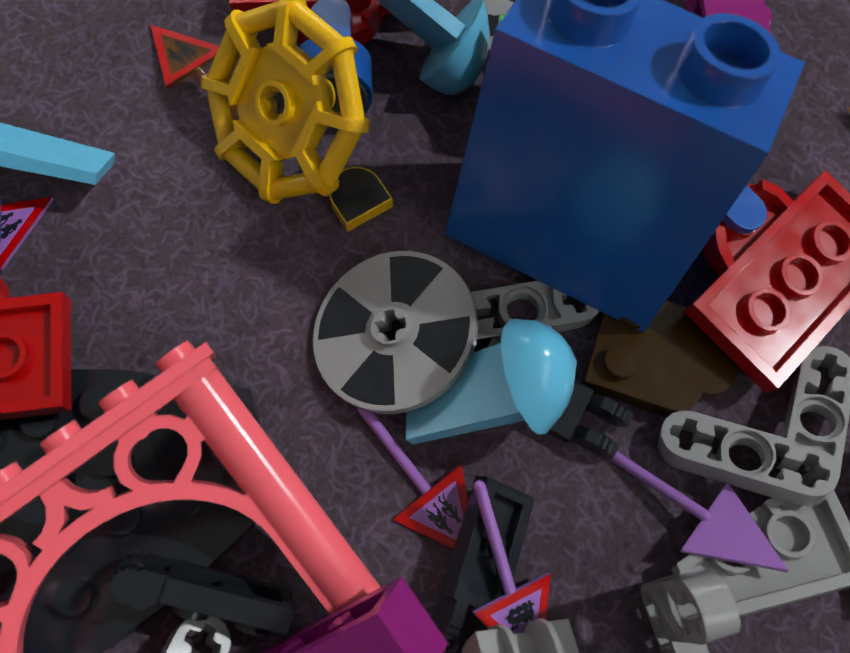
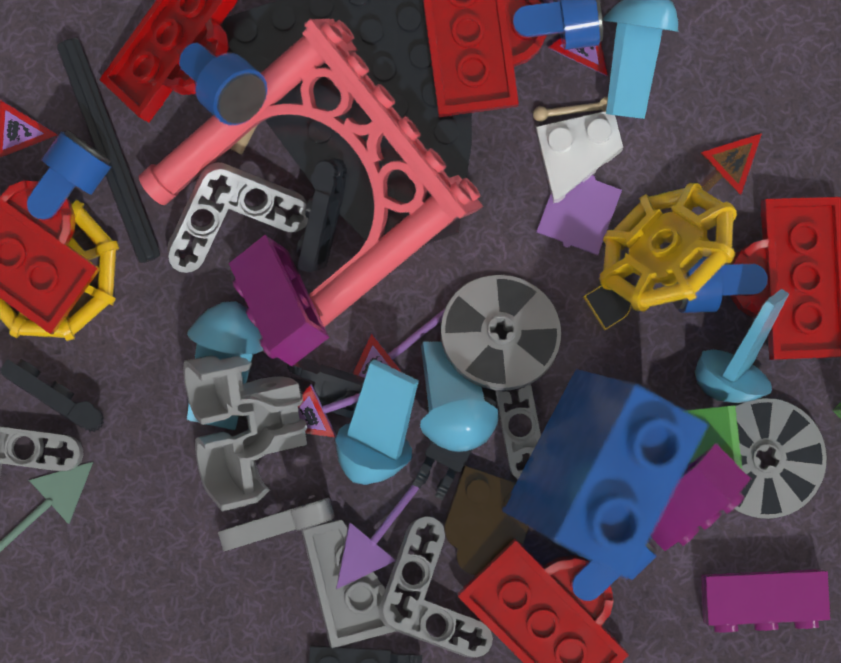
camera: 85 degrees right, 15 degrees up
none -> medium azure piece [335,359,418,485]
none -> tan hinge [533,97,608,122]
none -> white wing [536,111,623,203]
none -> medium lavender piece [536,175,622,255]

